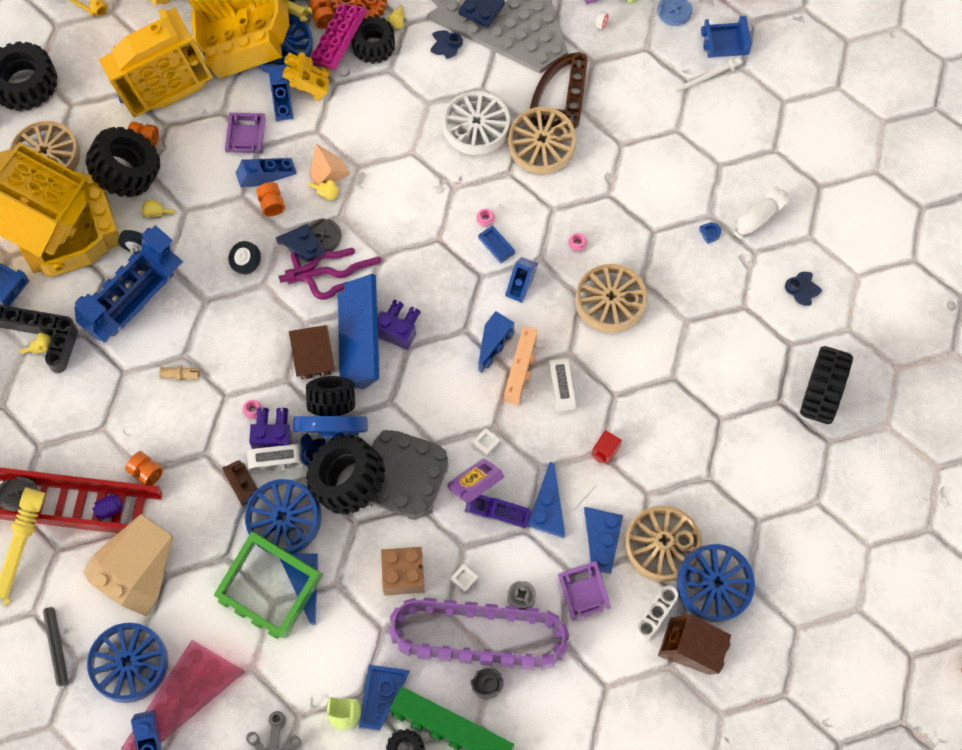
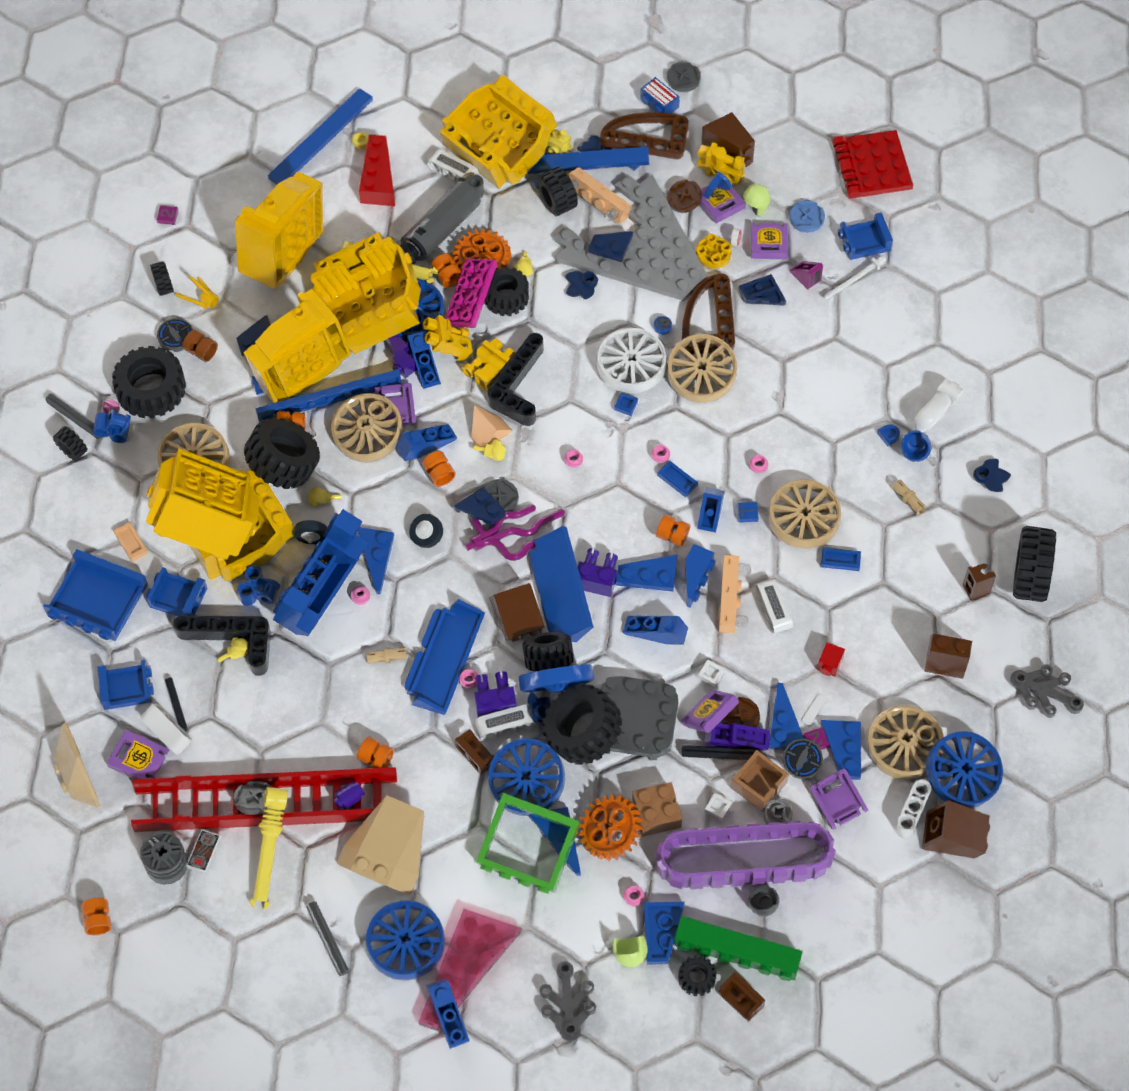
camera: 10 degrees left, 5 degrees down
none -> tile [157,318,193,352]
none -> dark orange wheel [183,329,218,362]
none -> blue piece [237,565,280,606]
none -> blue tile [255,369,402,423]
none -> tan piece [331,393,403,462]
none -> bright pink plate [351,586,370,605]
none -> blue wing [358,527,394,594]
none -> dark purple slope [384,335,416,379]
none -> blue slope [404,599,485,715]
none -> yellow hips [462,338,515,392]
none -> black beam [488,333,544,426]
none -> bright pink plate [564,449,583,468]
none -> orange gear [578,794,643,861]
none -> blue tile [614,392,638,416]
none -> blue wing [616,554,678,592]
none -> blue slope [623,616,688,645]
none -> bright pink plate [624,886,644,906]
none -> tile [654,316,672,335]
none -> orange wheel [656,514,691,547]
none -> black axle [681,745,761,760]
none -> yellow tile [696,234,732,269]
none -> reddish brown tile [721,697,760,728]
none -> medium nougat piece [731,750,789,812]
none -> dark blue wing [738,274,786,306]
none -> blue tile [738,502,759,523]
none -> medium lavender container [751,222,788,260]
none -> tile [783,739,823,780]
none -> magenta slope [790,261,823,290]
none -> magenta tile [803,728,830,750]
none -> blue tile [821,547,861,571]
none -> tan pin [892,479,926,515]
none -> blue hair [901,430,932,462]
none -> reddish brown slope [924,633,972,679]
none -> reddish brown hinge [963,564,996,601]
none -> flat silver plant [1010,664,1084,718]

